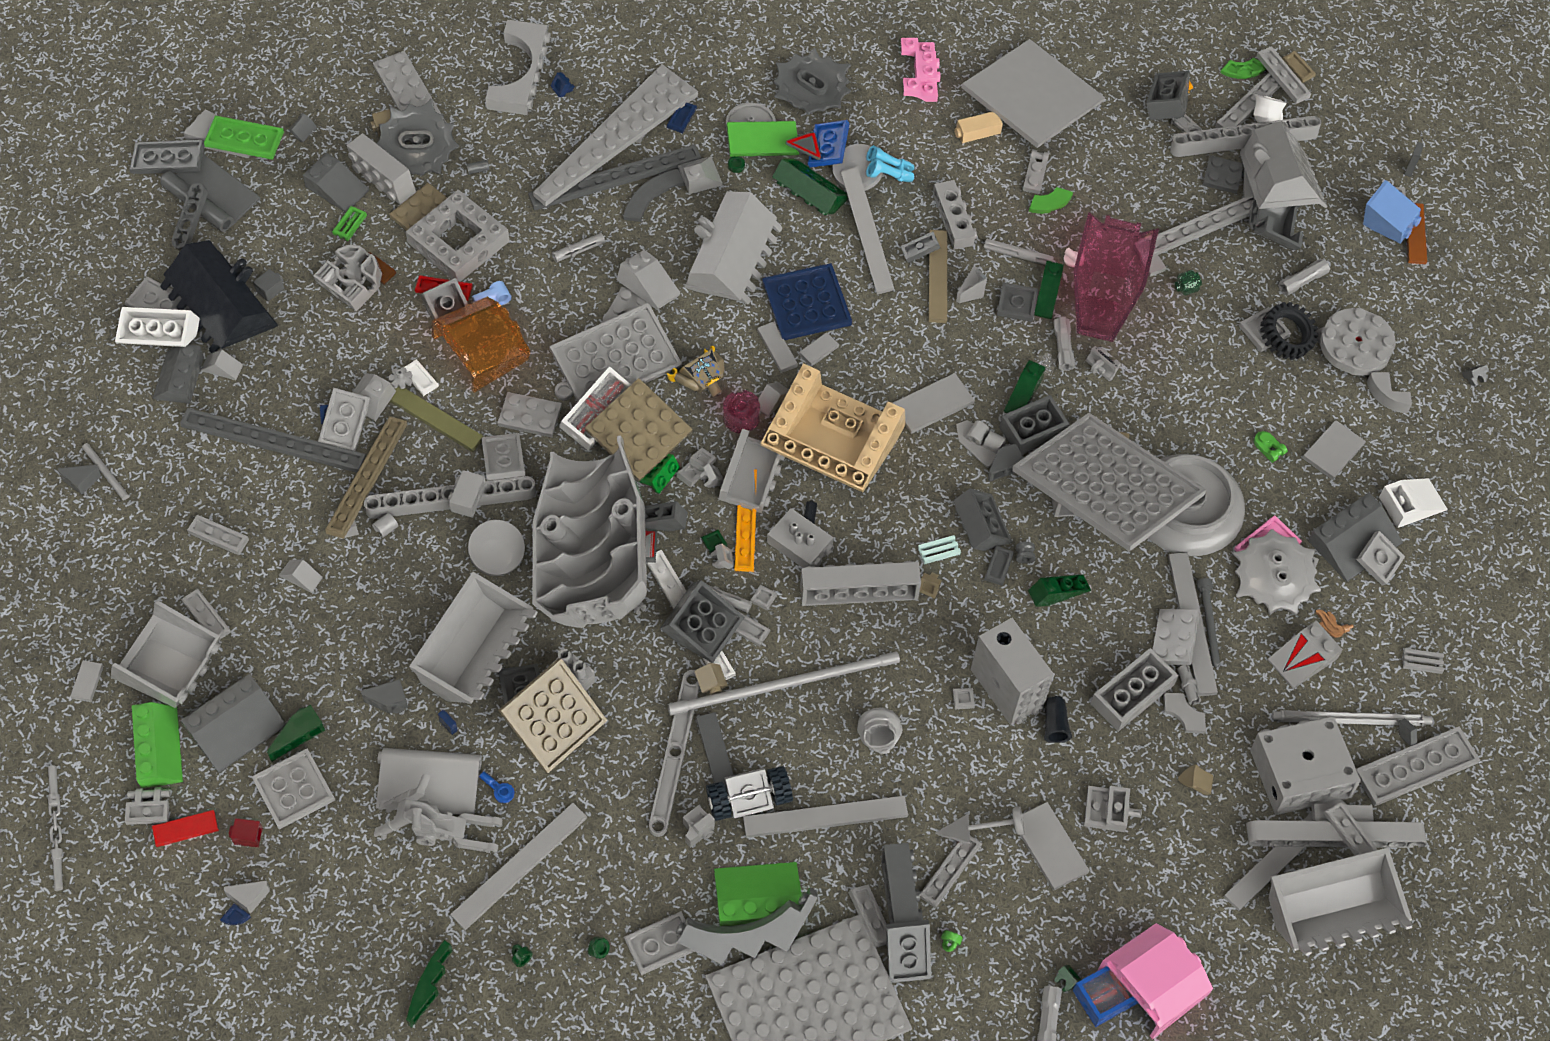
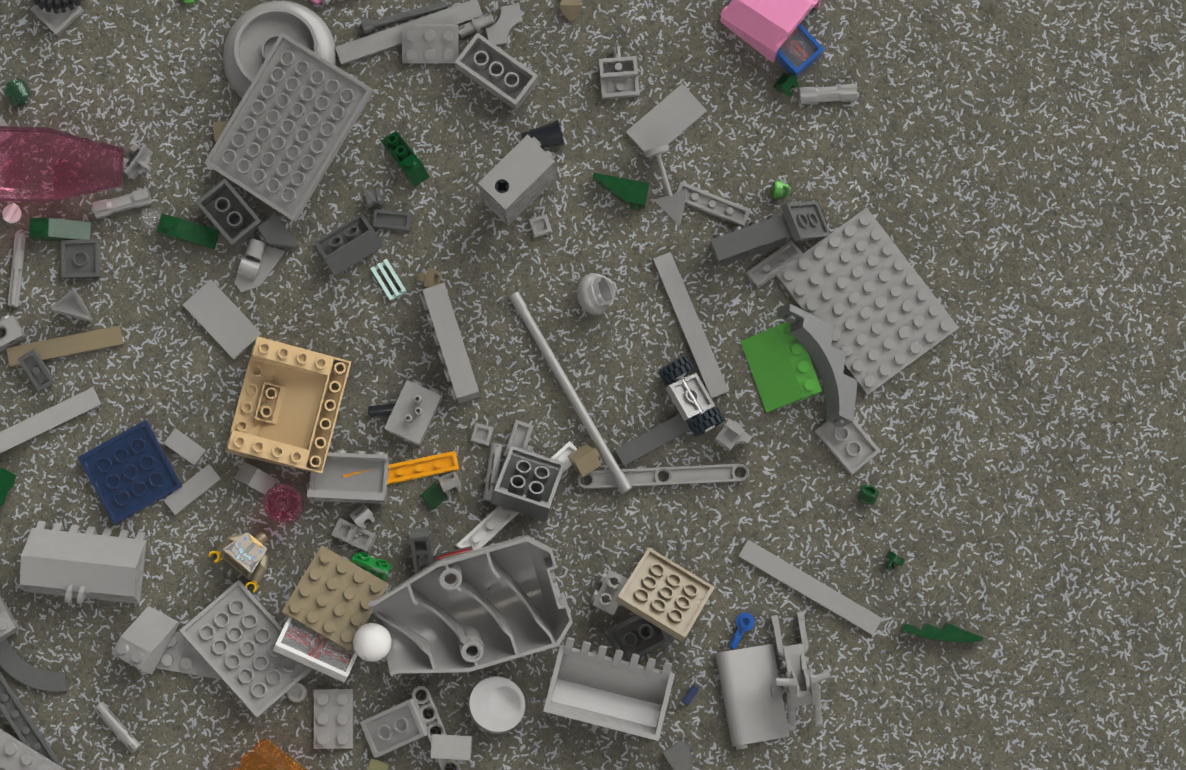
camera: 100 degrees left, 20 degrees up
none -> white helmet [353,623,392,662]
none -> dark green slope [593,172,649,211]

